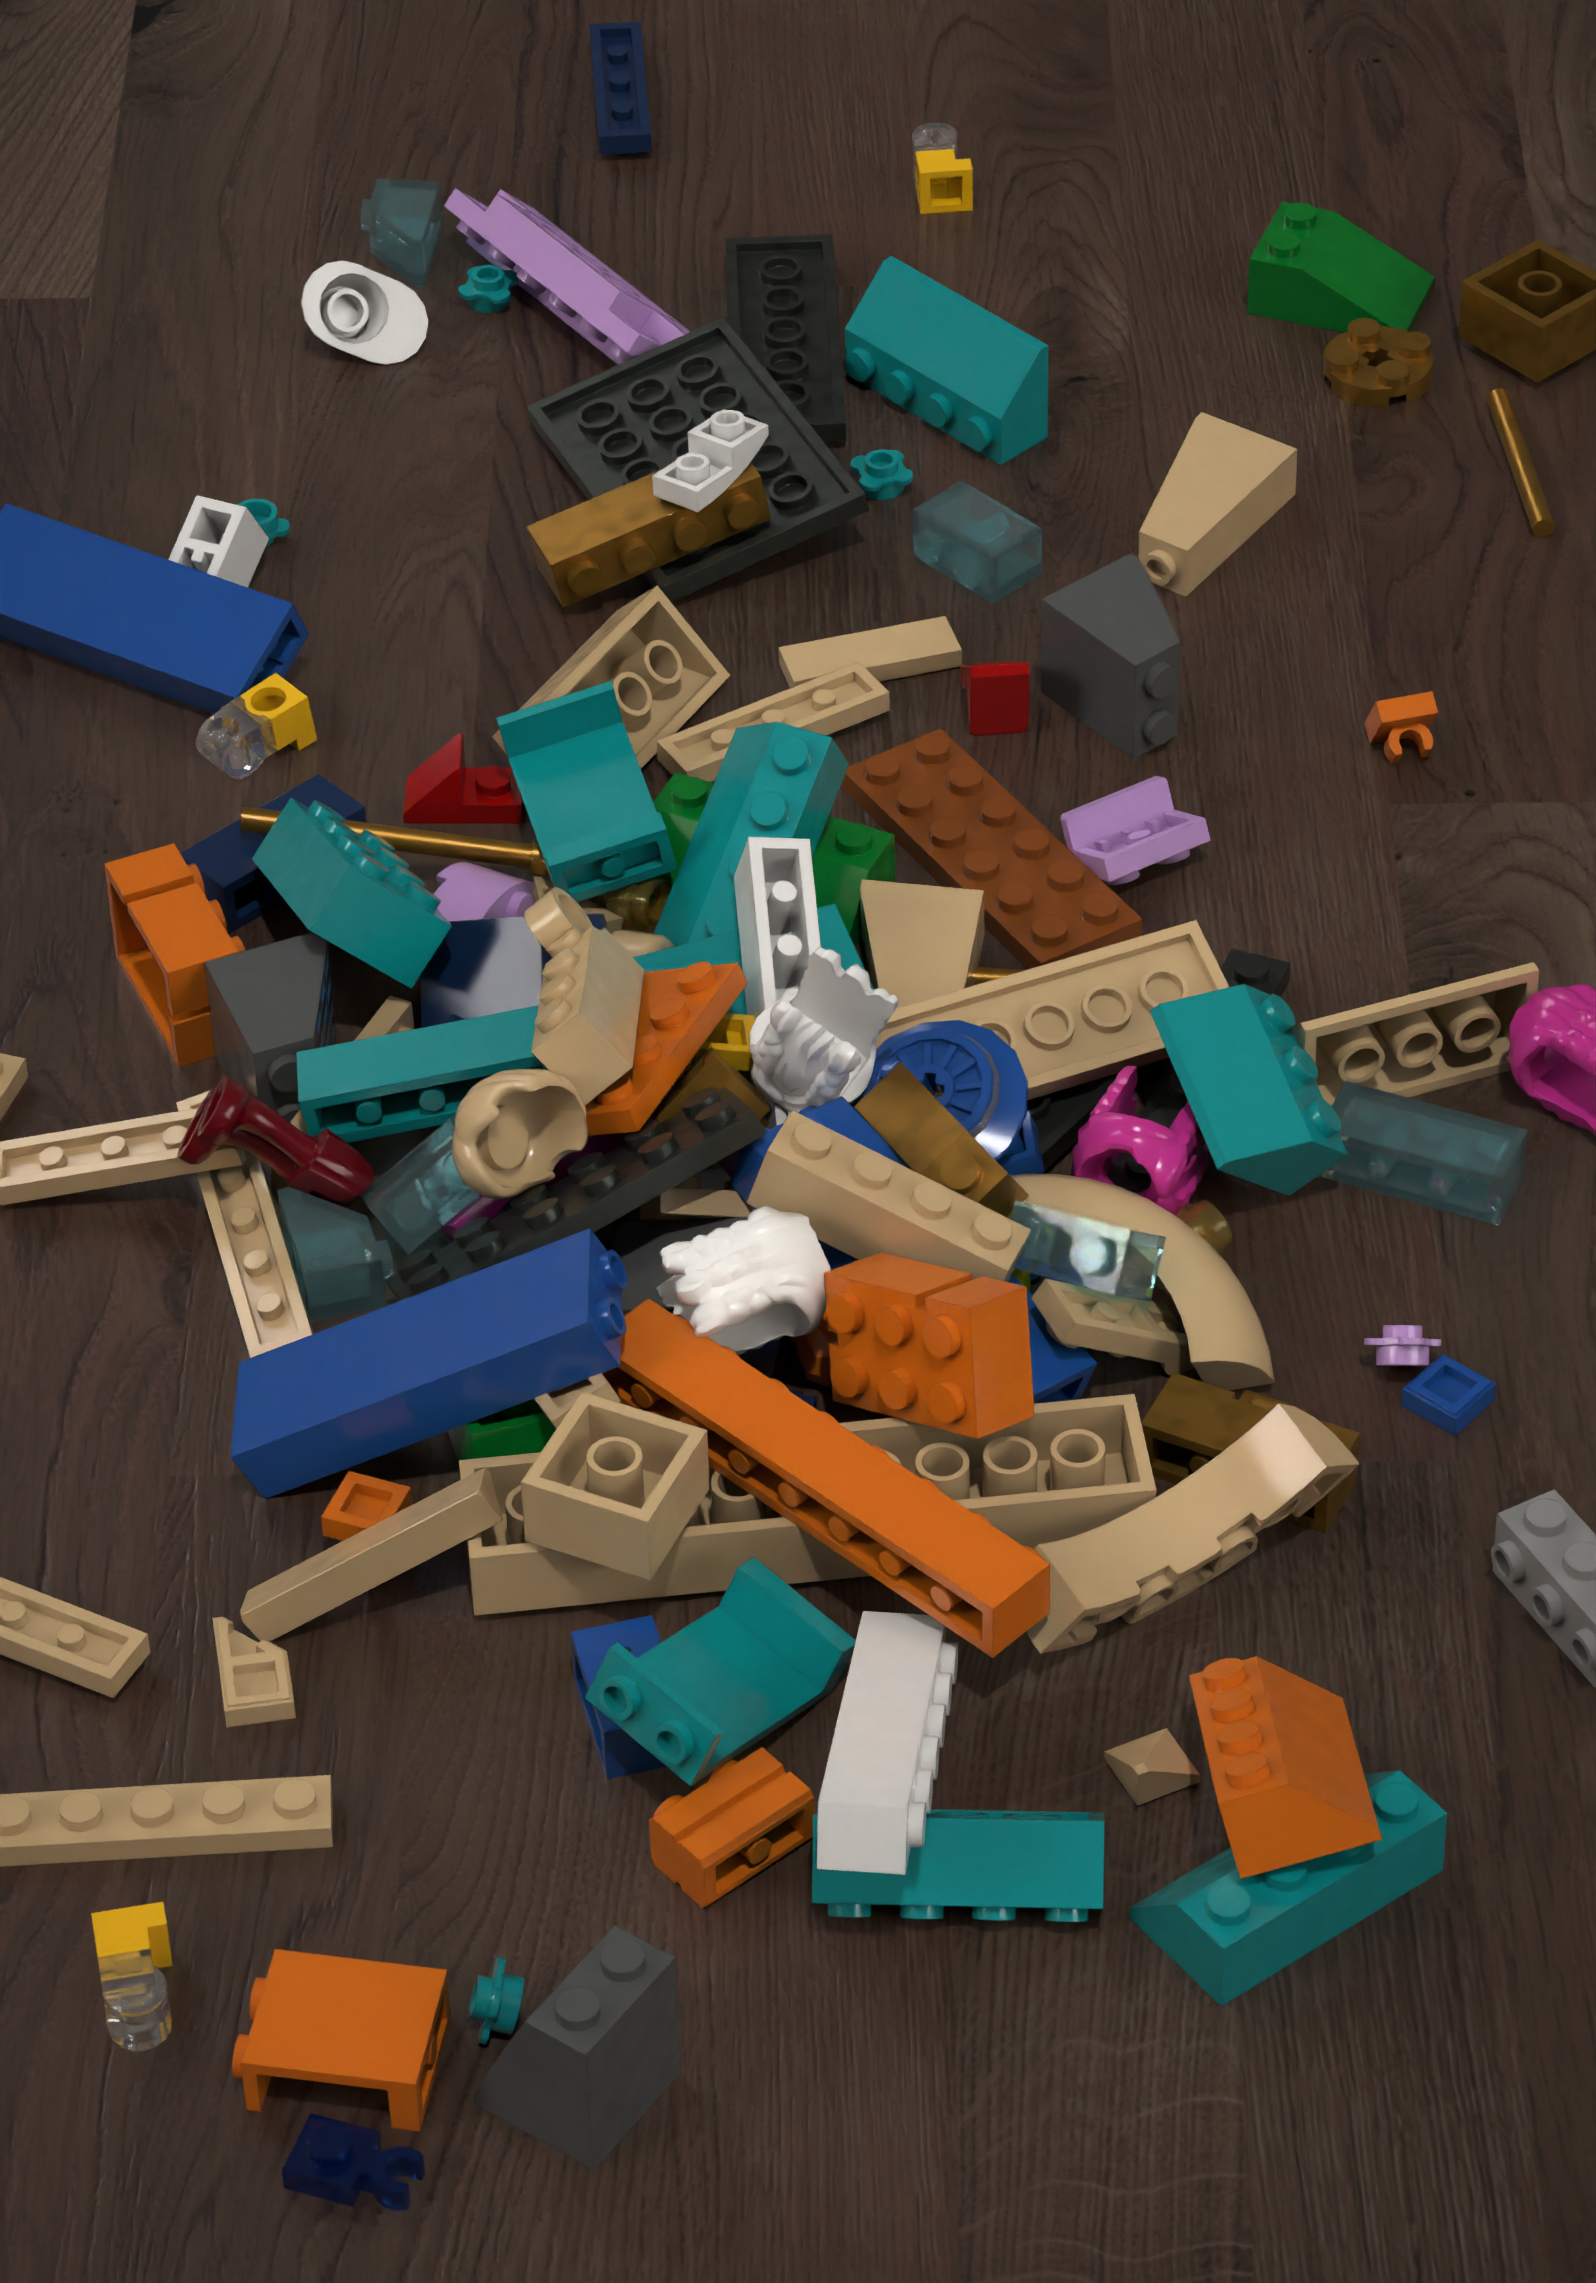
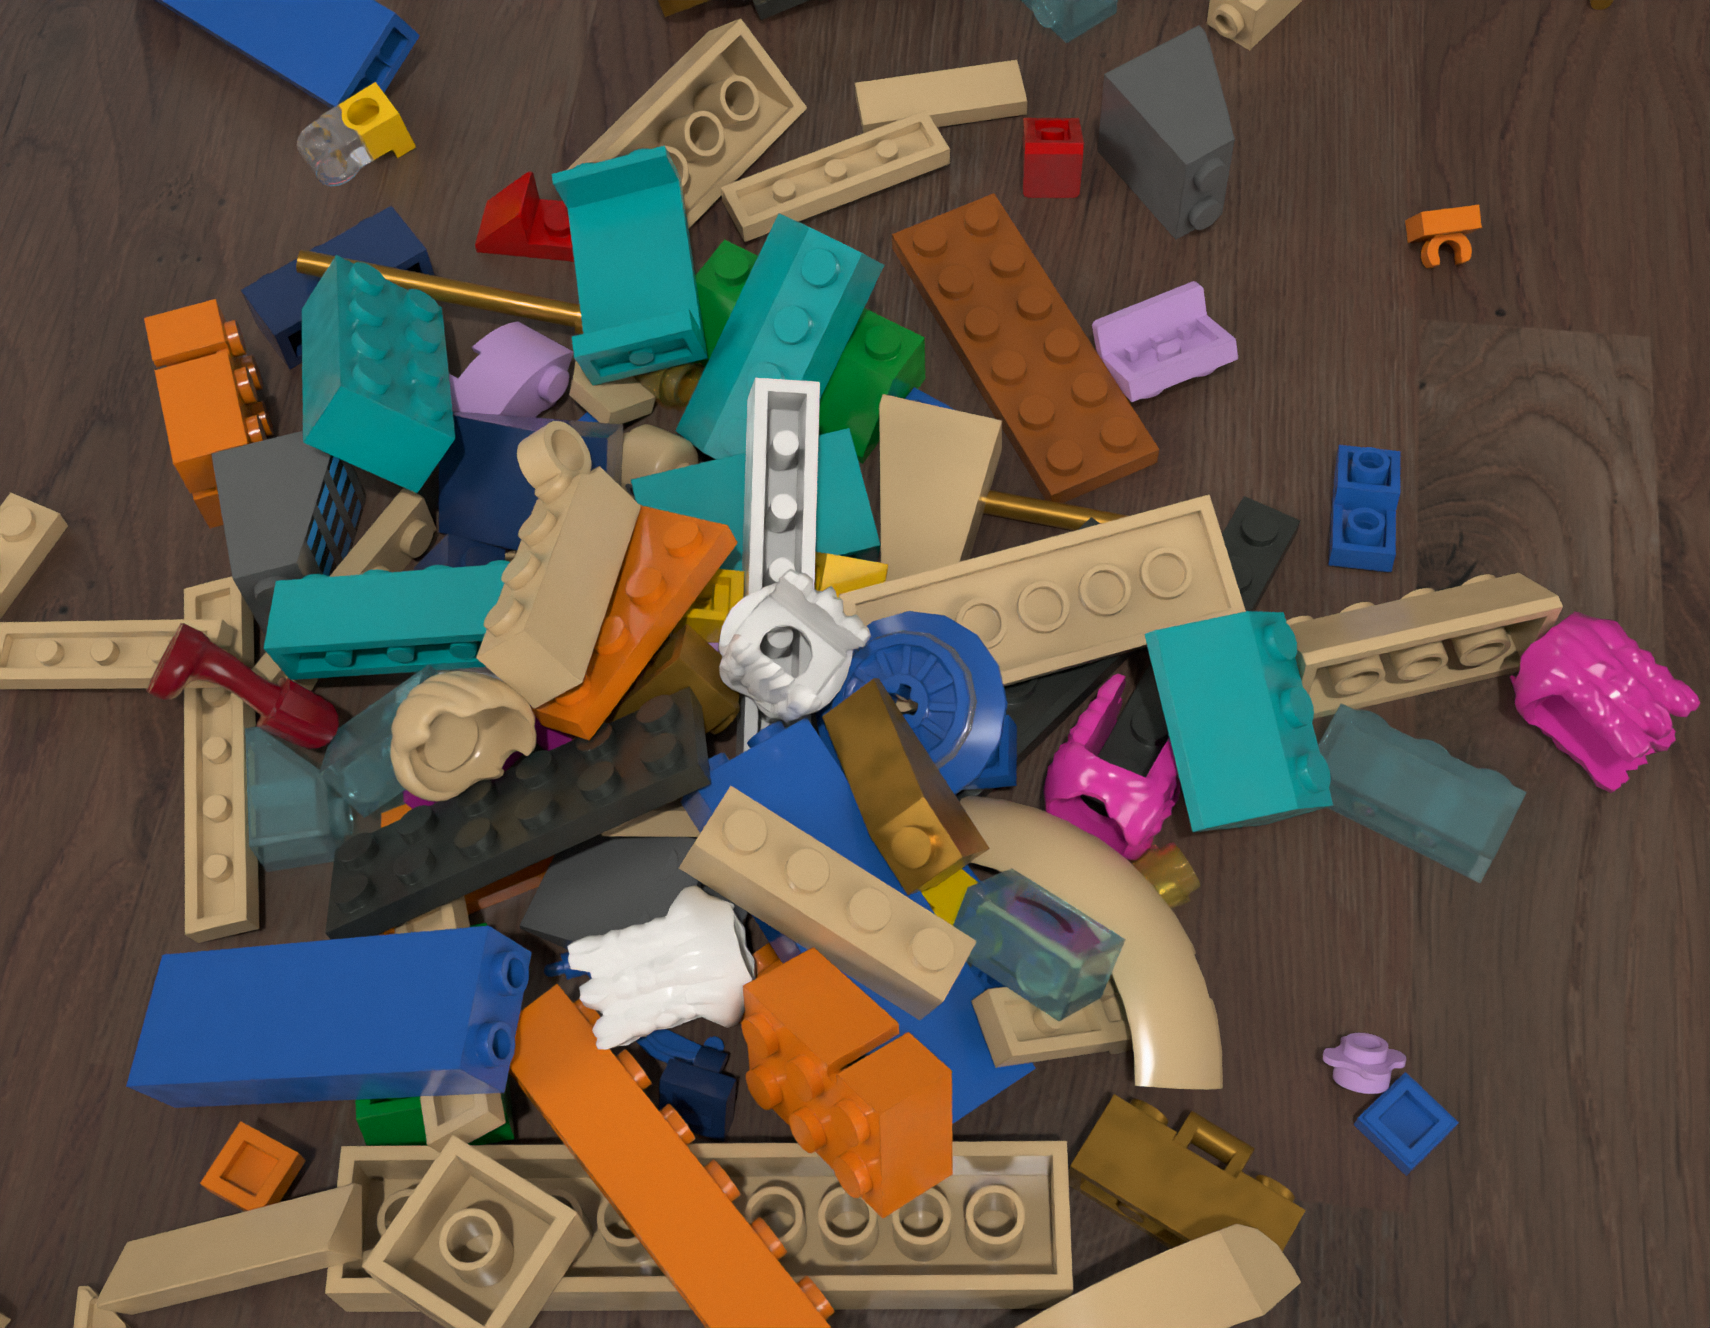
camera: 10 degrees right, 20 degrees up
none -> blue slope [1328,445,1400,572]

